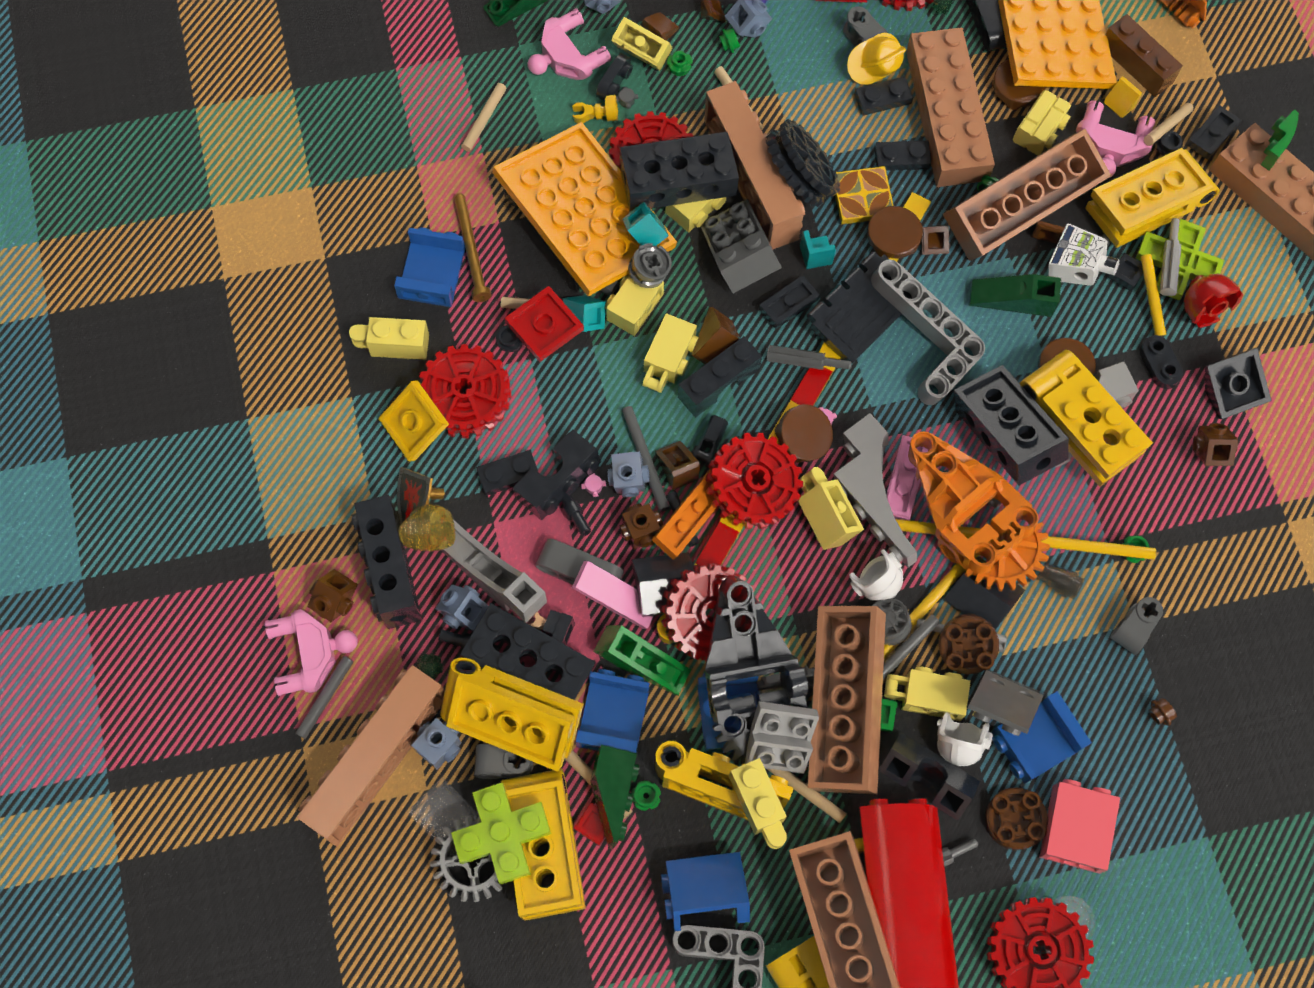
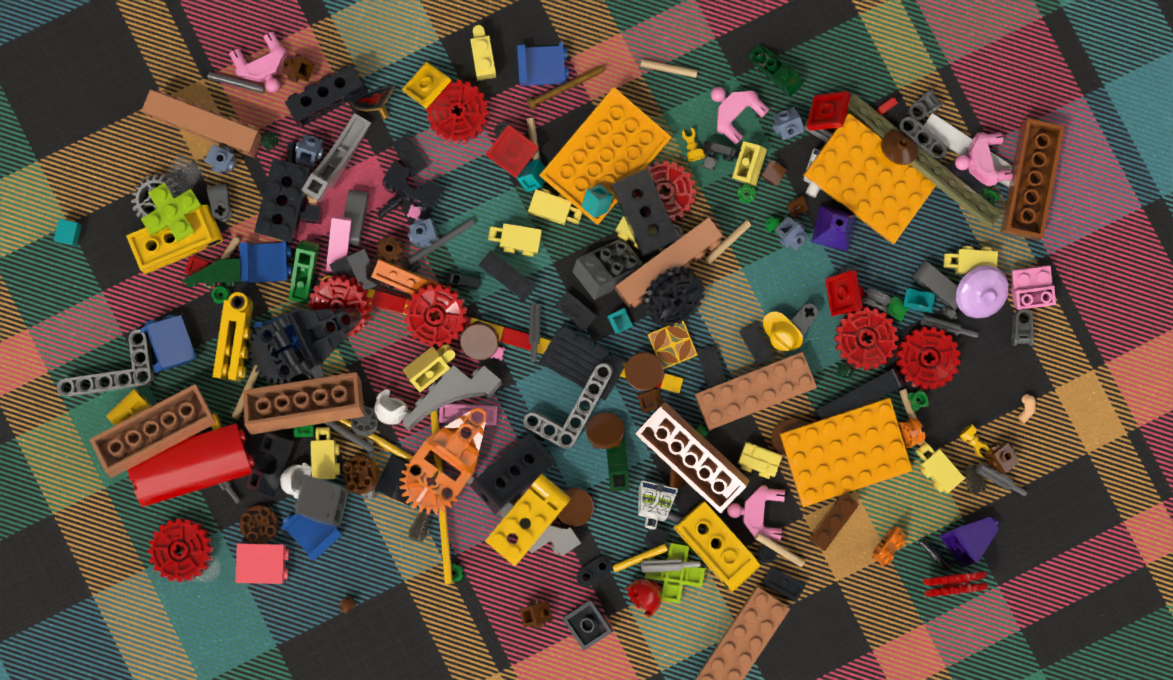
camera: 75 degrees right, 15 degrees up
clear yellow hair [398,504,456,552] -> none
yellow hinge [440,658,584,772] -> none
dark grey wheel [628,243,672,288] -> none
reddish brown slope [655,441,700,490] -> none
reddish brown slope [692,307,740,365] -> none
light yellow brick [729,758,787,849] -> none
light grey slope [745,701,819,773] -> none
yellow slope [1104,76,1142,118] -> none
dark grey piece [1110,597,1163,655] -> none
green slope [1261,110,1299,171] -> none
none -> reddish brown tile [586,412,625,449]

